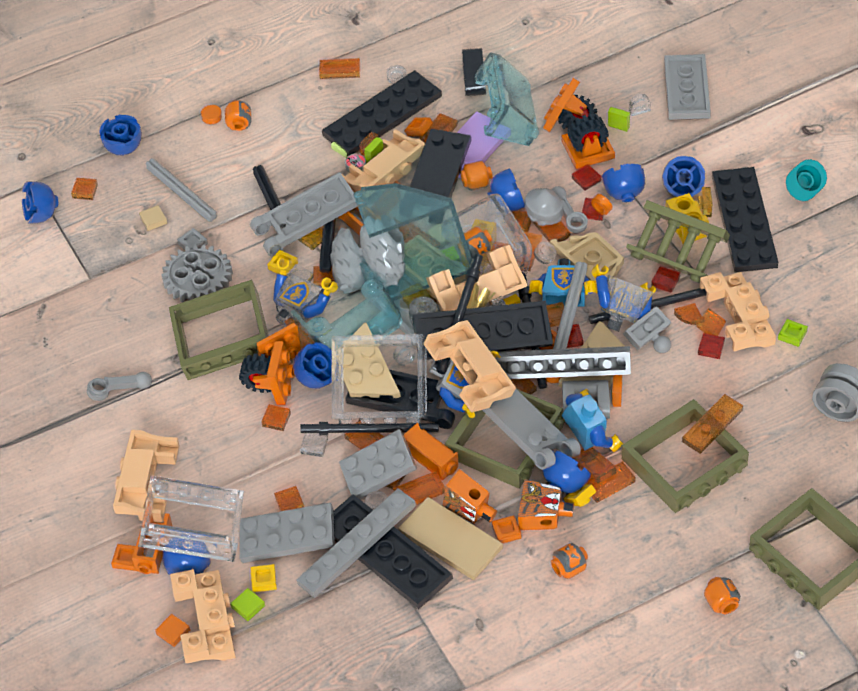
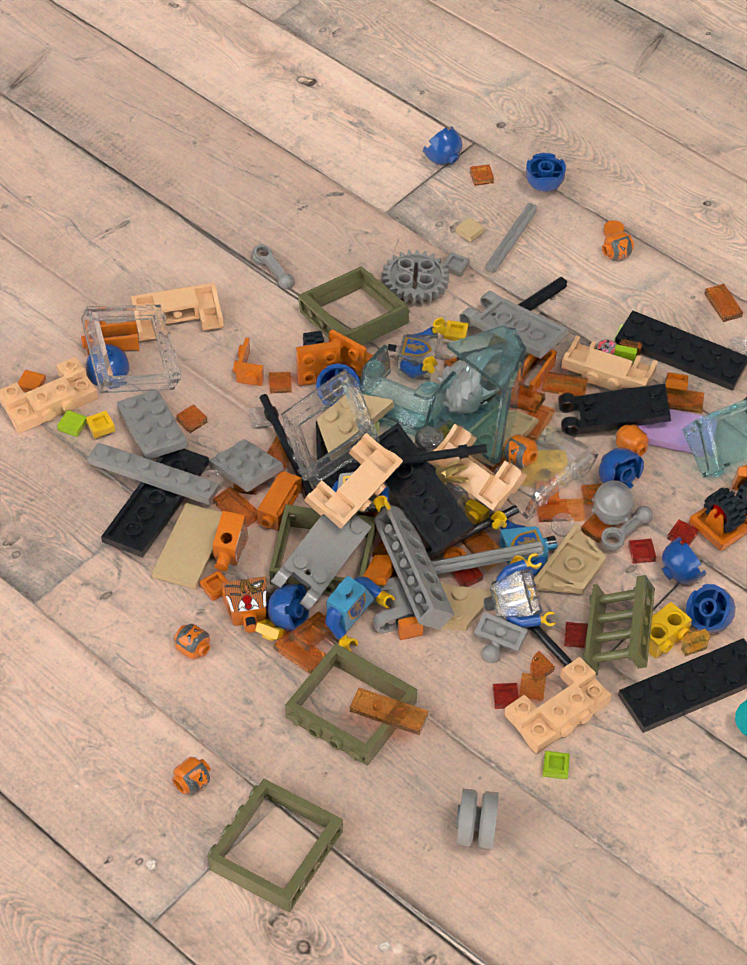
camera: 65 degrees right, 0 degrees up
orange tile [591,194,613,215] -> none
none -> orange bracket [233,337,264,386]
none -> orange tile [363,555,395,585]

